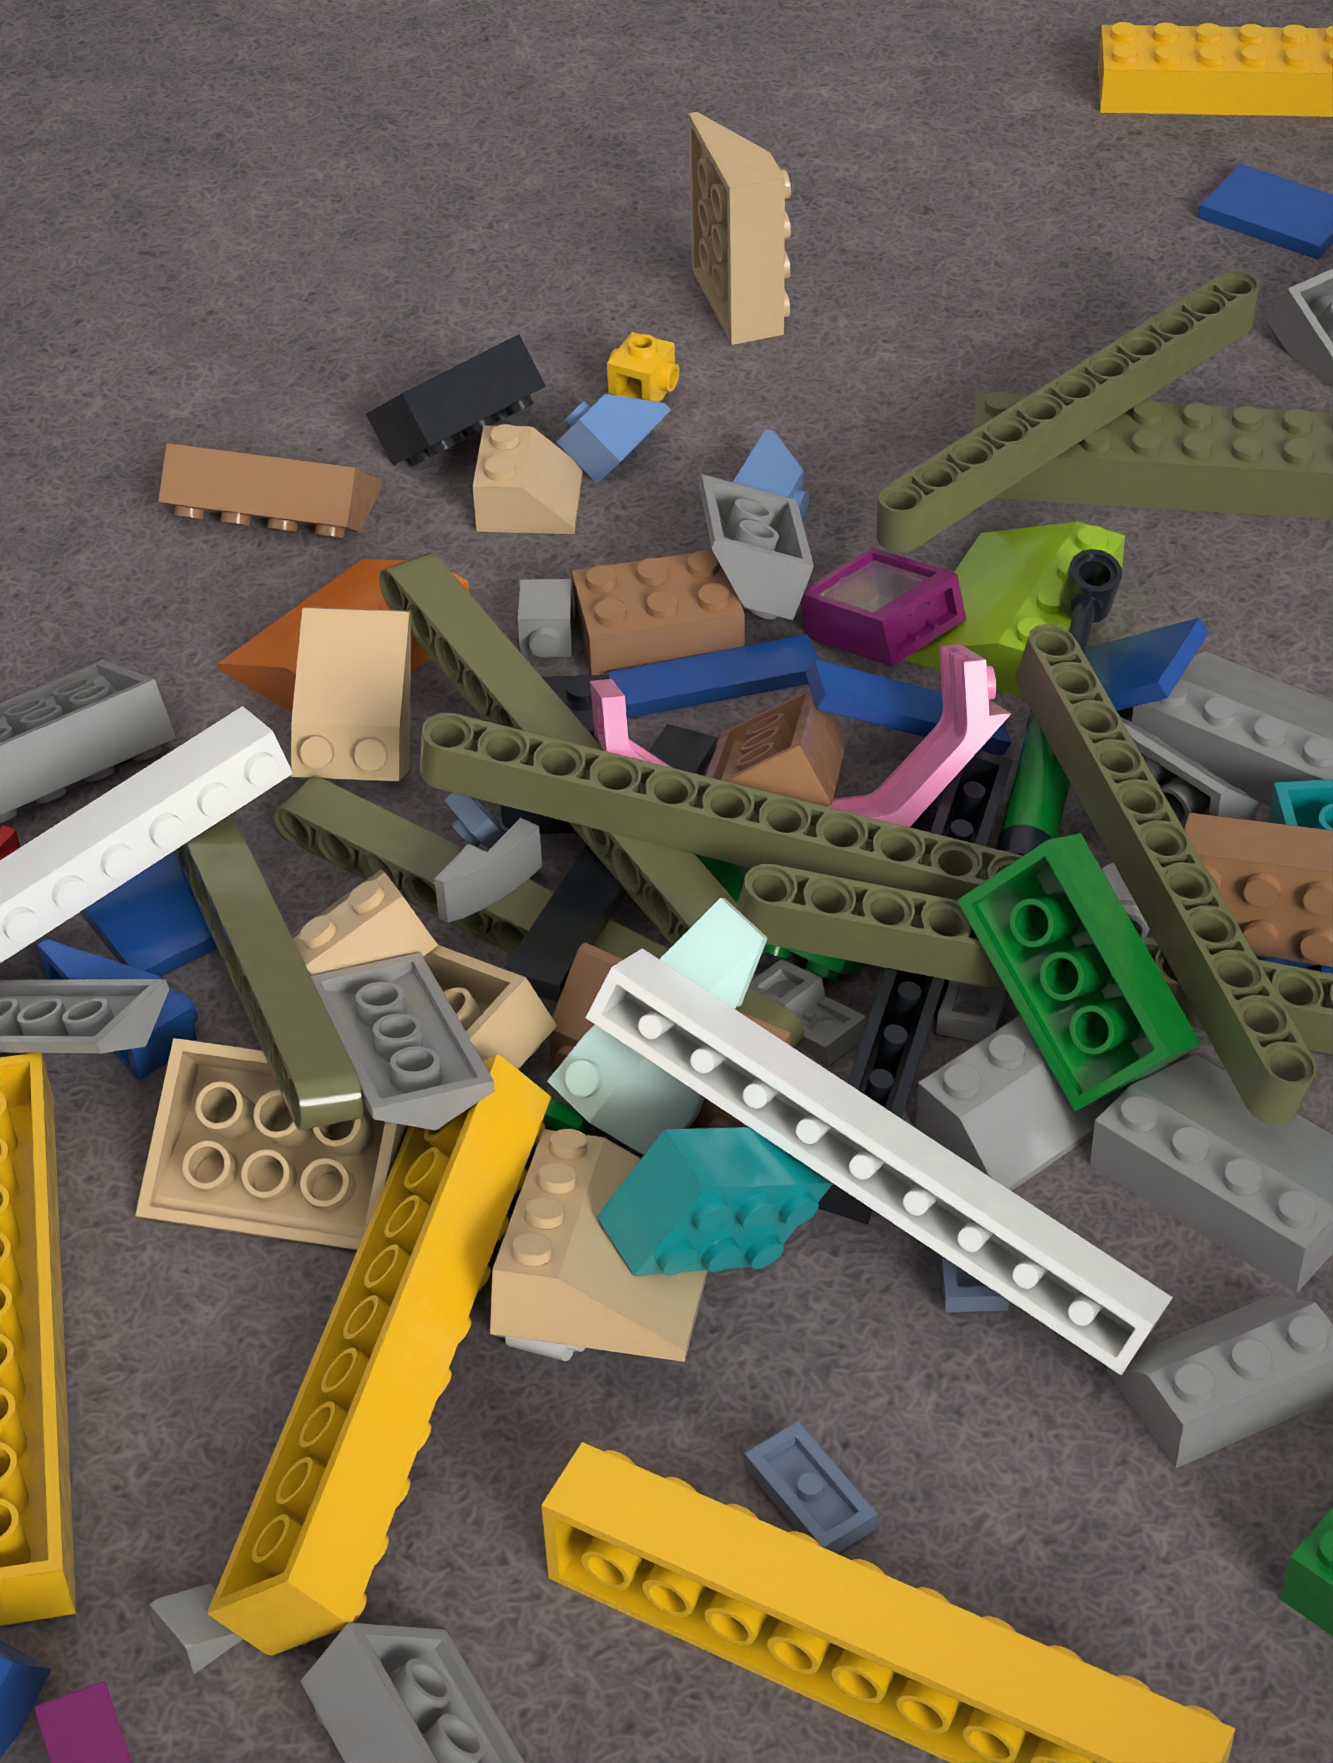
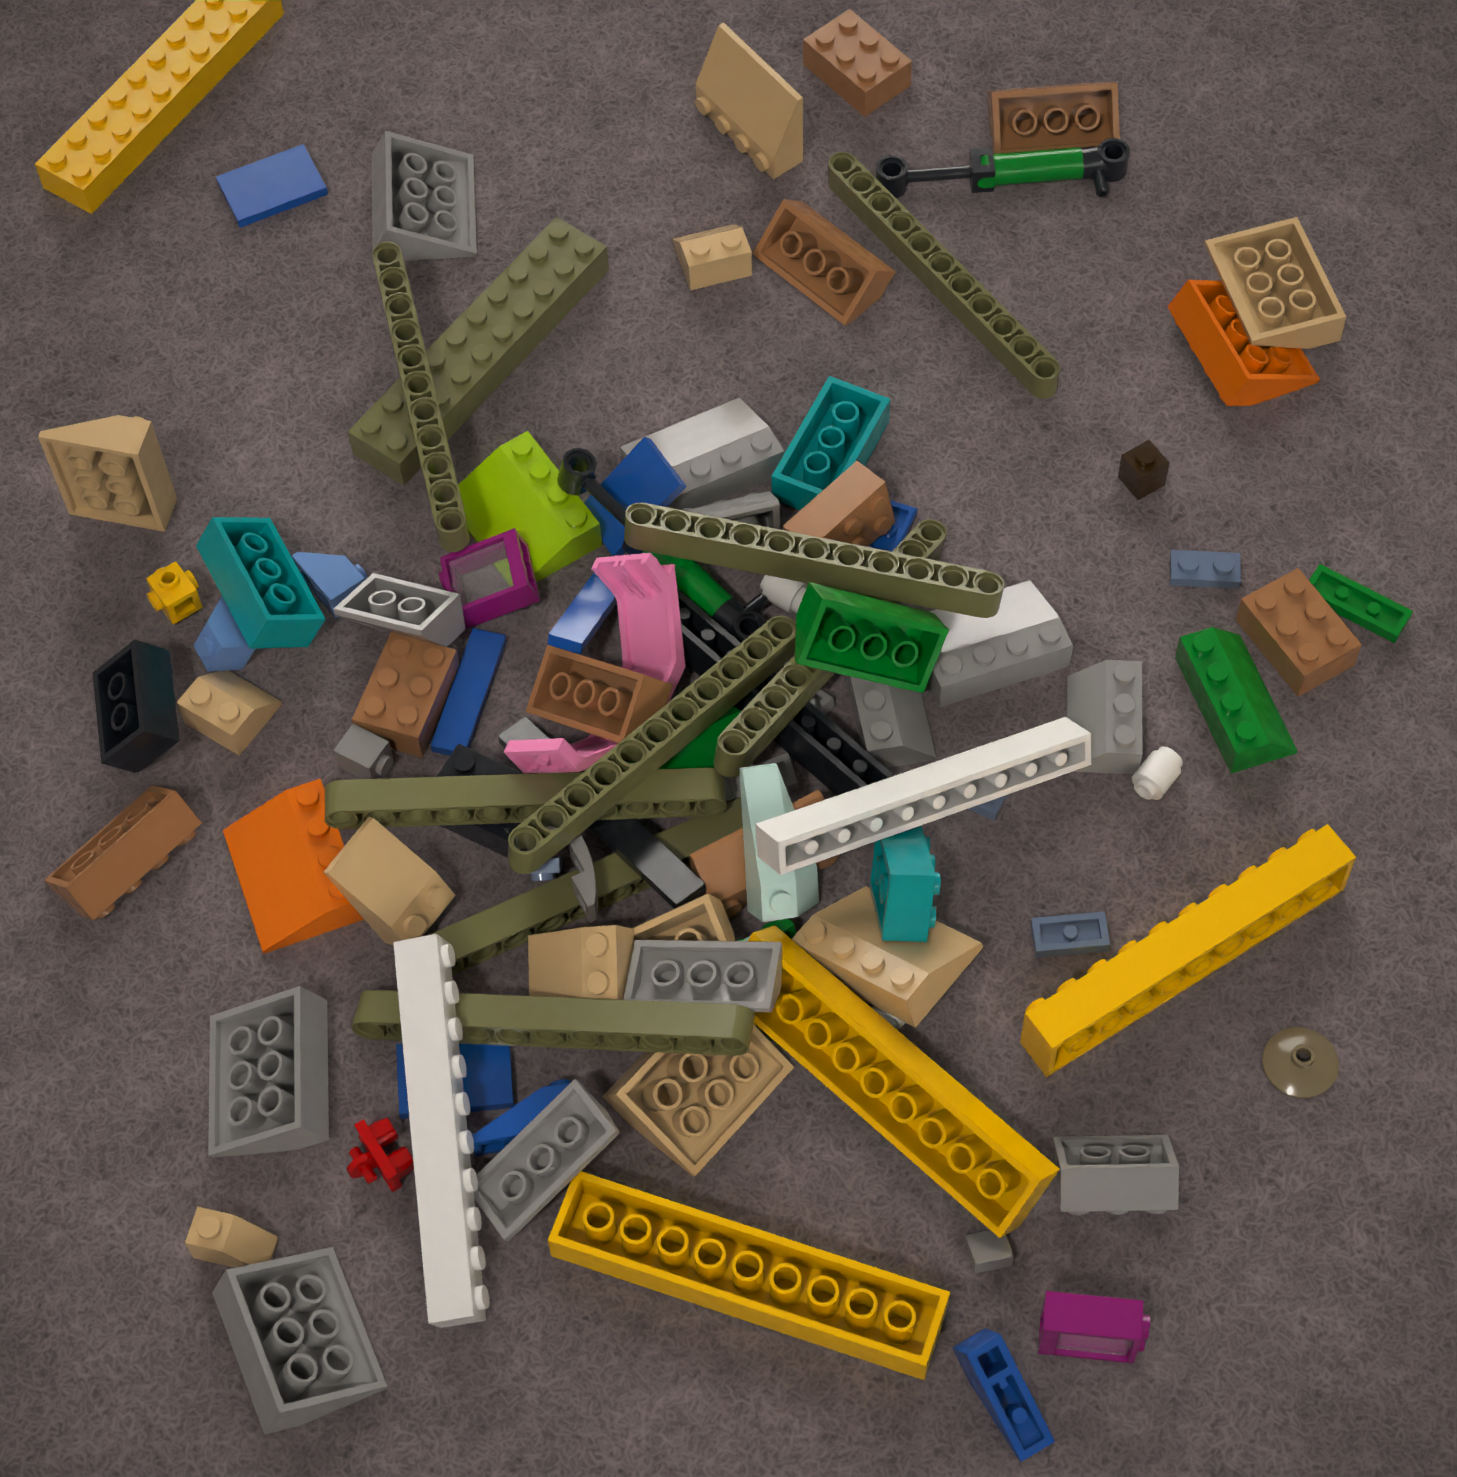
camera: 60 degrees left, 15 degrees up
none -> teal brick [196,517,325,649]
none -> white brick [1132,746,1183,800]

